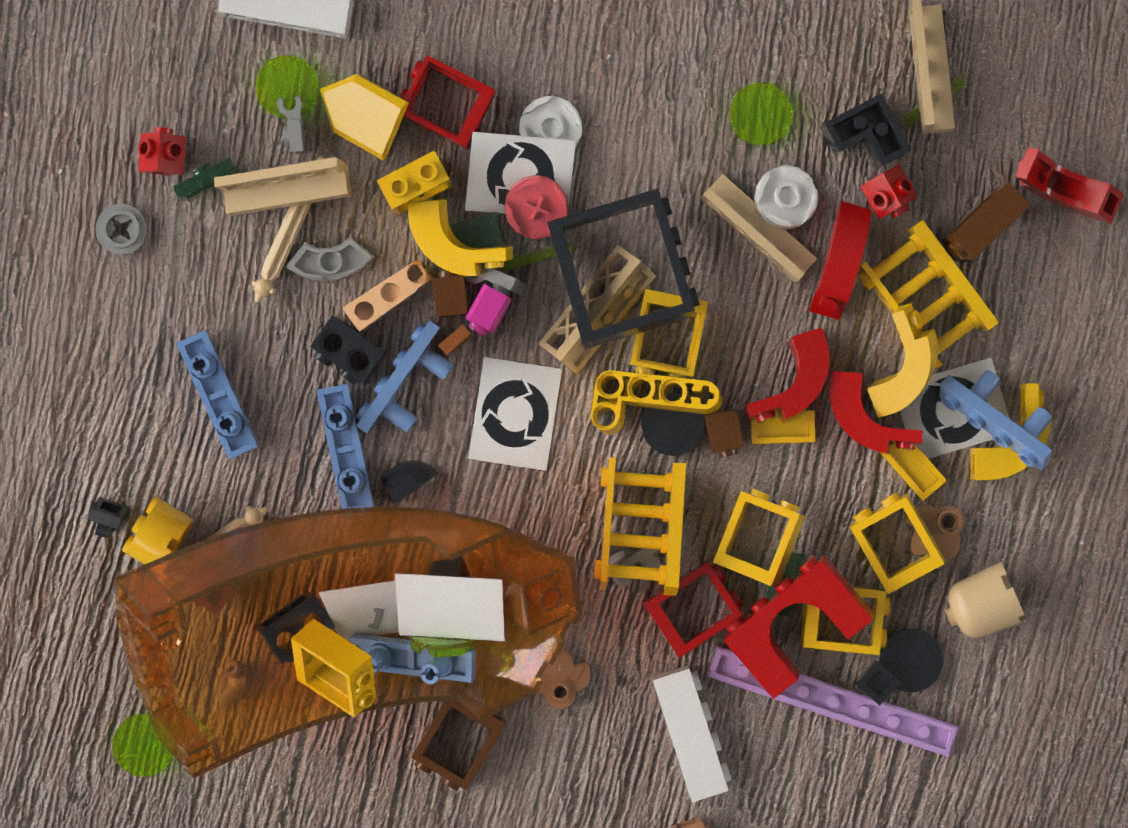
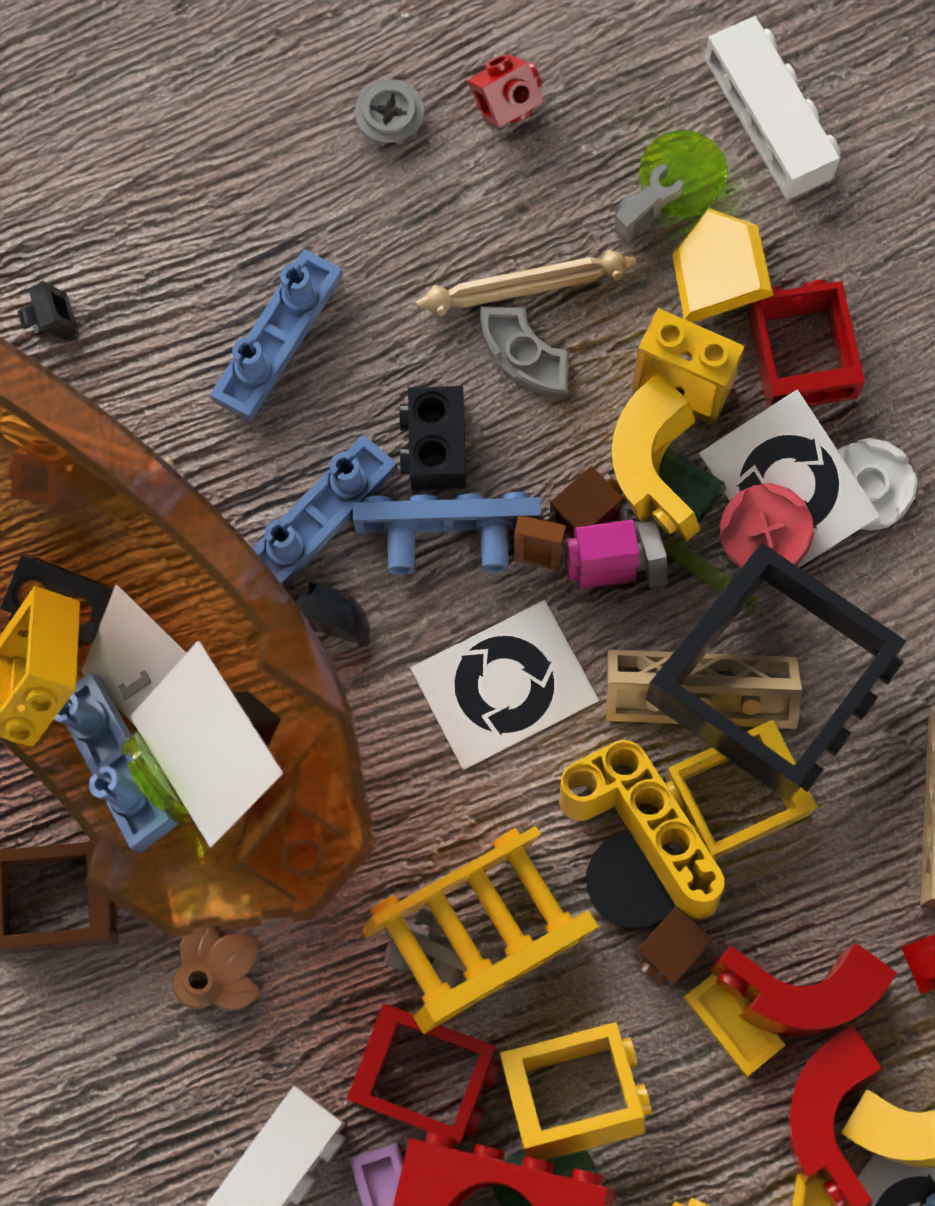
camera: 55 degrees right, 15 degrees down
yellow brick [122,496,194,573] -> none
clear green plate [173,157,239,201] -> none
tan fence [214,157,351,216] -> none
light nougat leg [343,260,432,334] -> none

